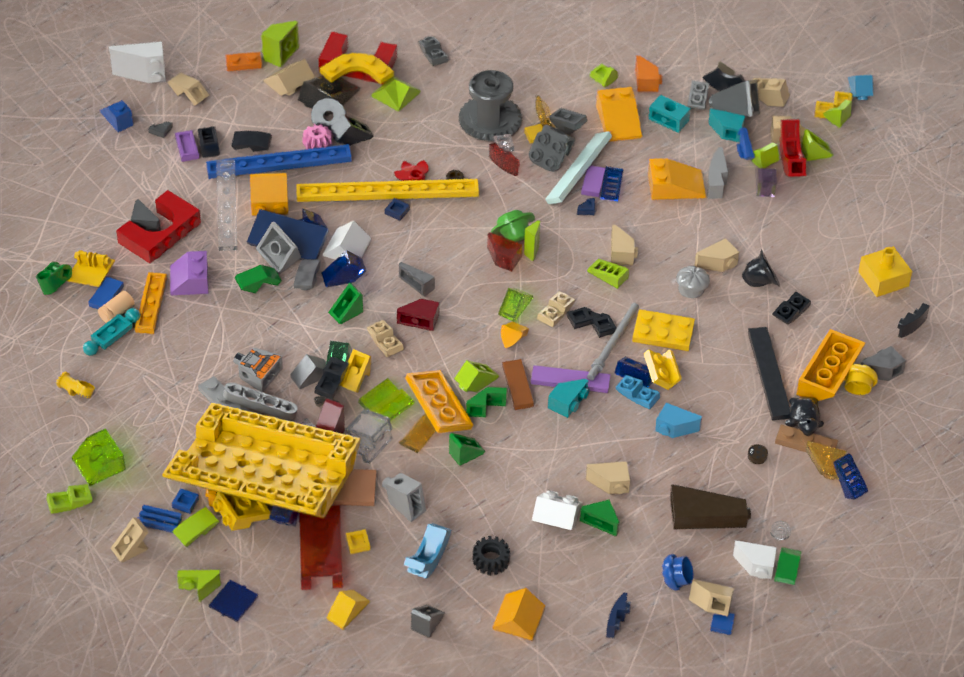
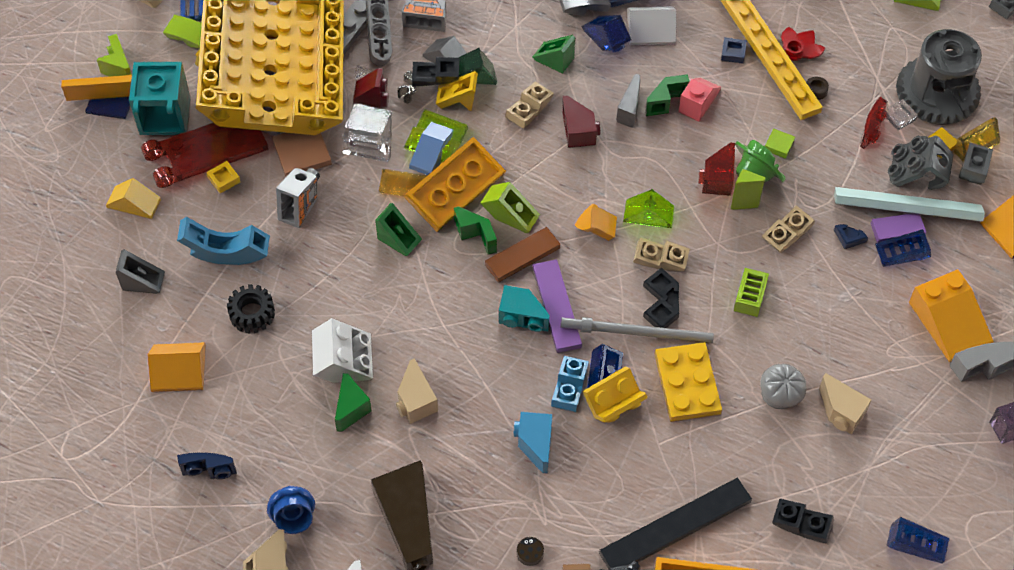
camera: 70 degrees right, 10 degrees up
tan slope [611,225,638,265] -> none
black piece [742,249,780,287] -> none
none -> light orange tile [61,75,132,101]
none -> teal container [129,62,191,135]
none -> medium blue slope [409,122,453,175]
none -> green slope [645,74,690,116]
none -> coral slope [679,77,721,122]
none -> tan slope [762,205,815,253]
none -> lime tile [765,128,795,159]
none -> clear blue slope [886,517,949,564]

